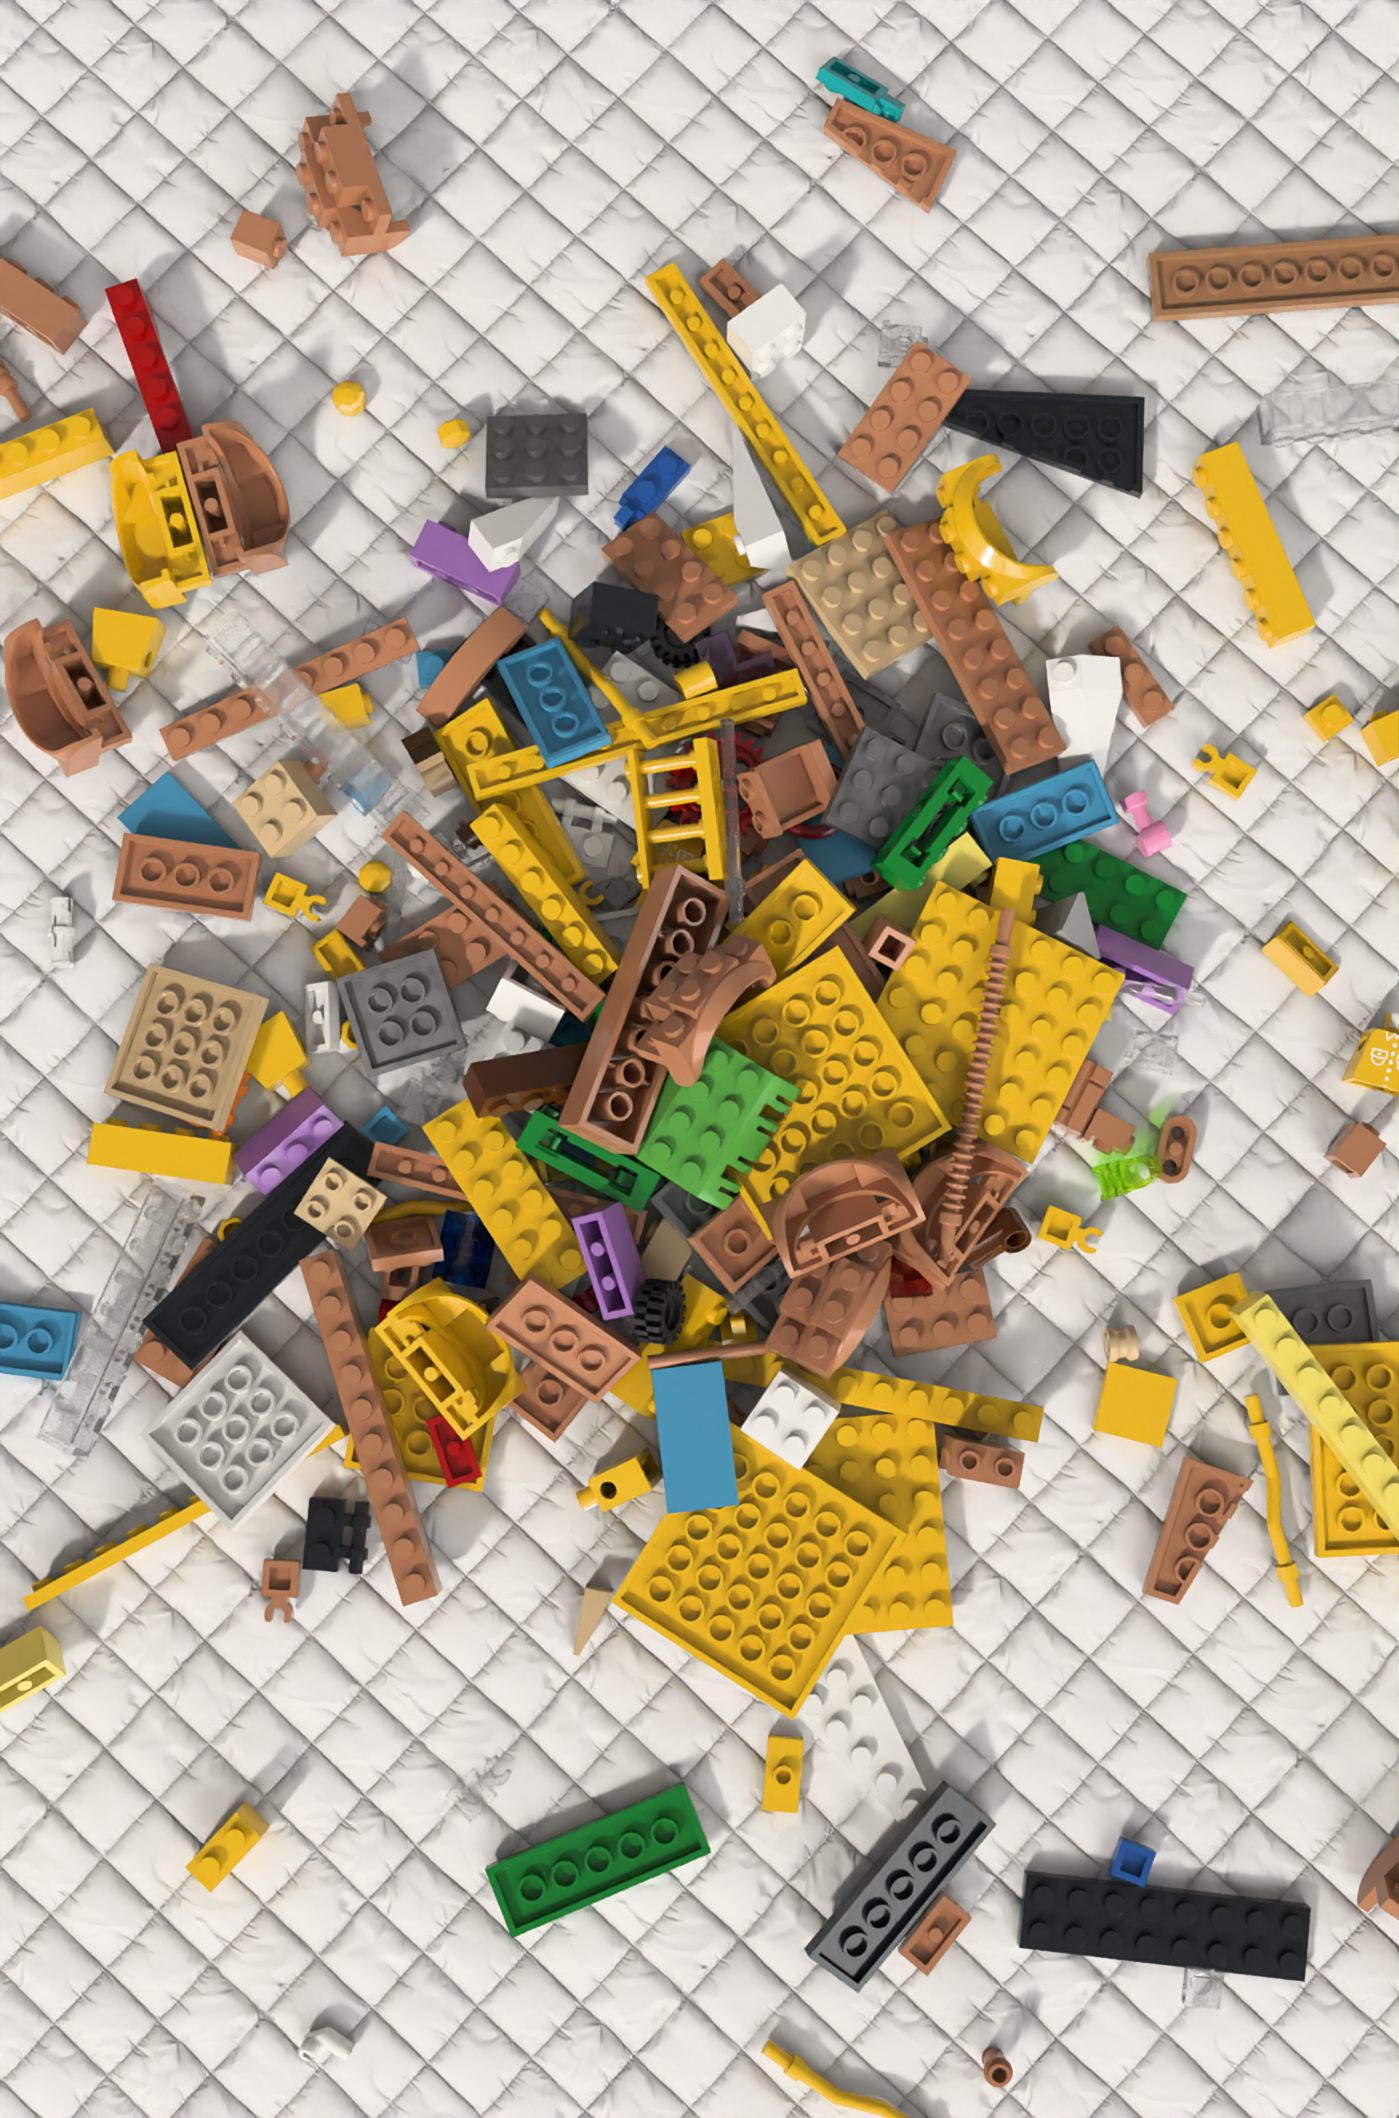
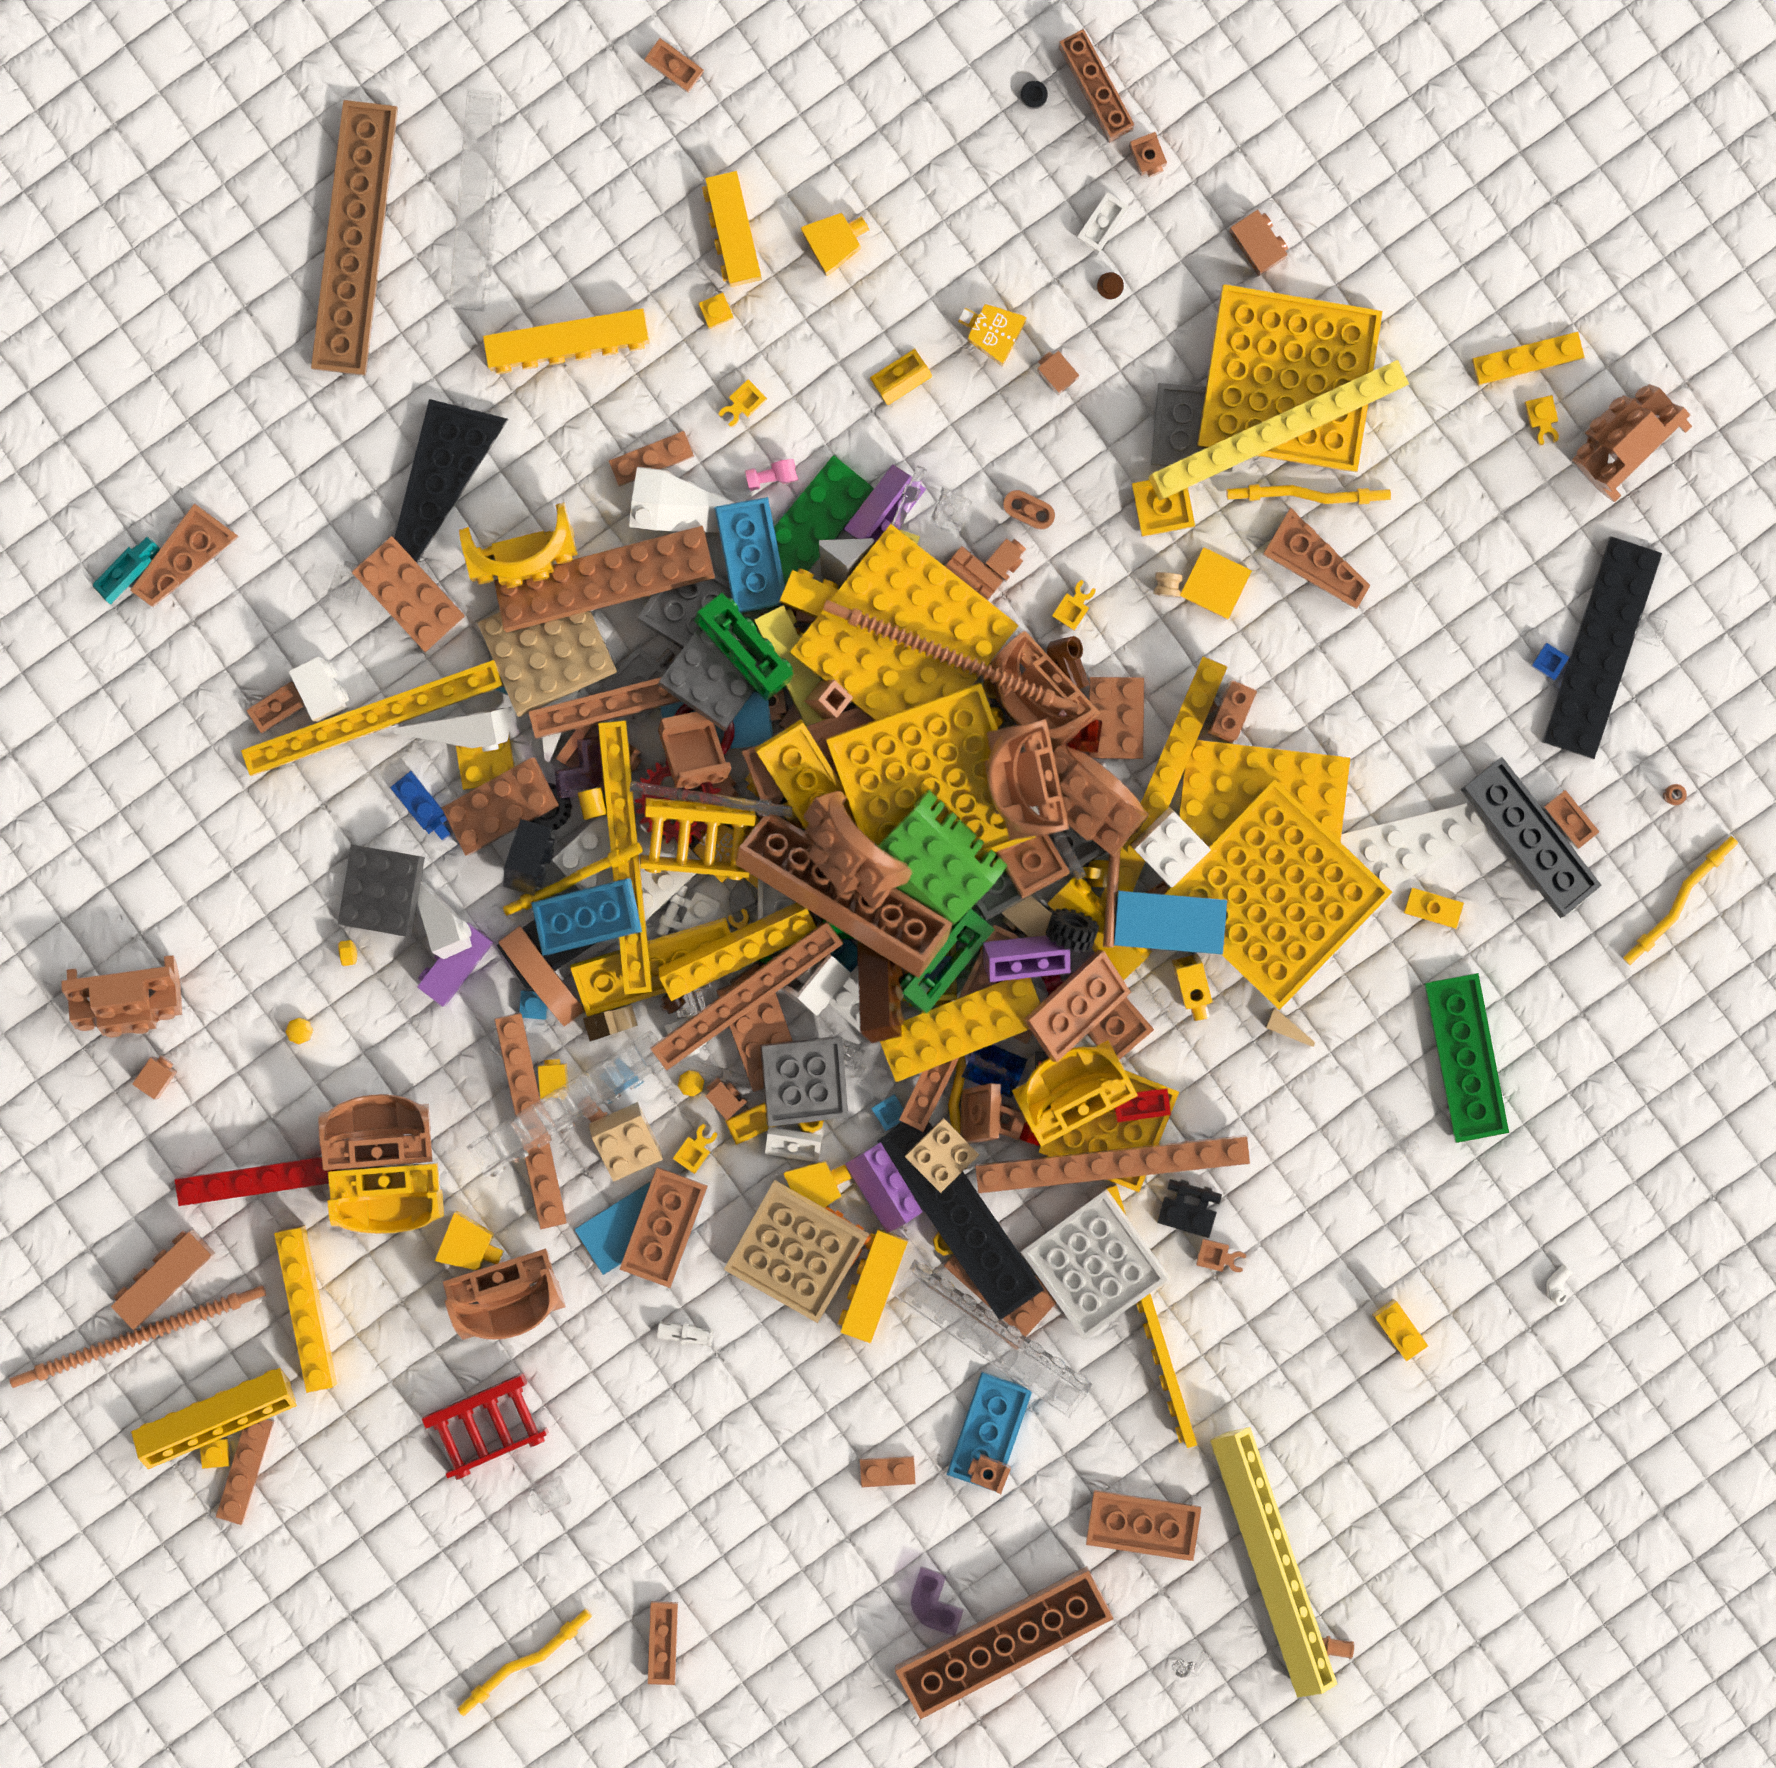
camera: 75 degrees left, 5 degrees up
clear neon green piece [1091,1154,1163,1201] -> none

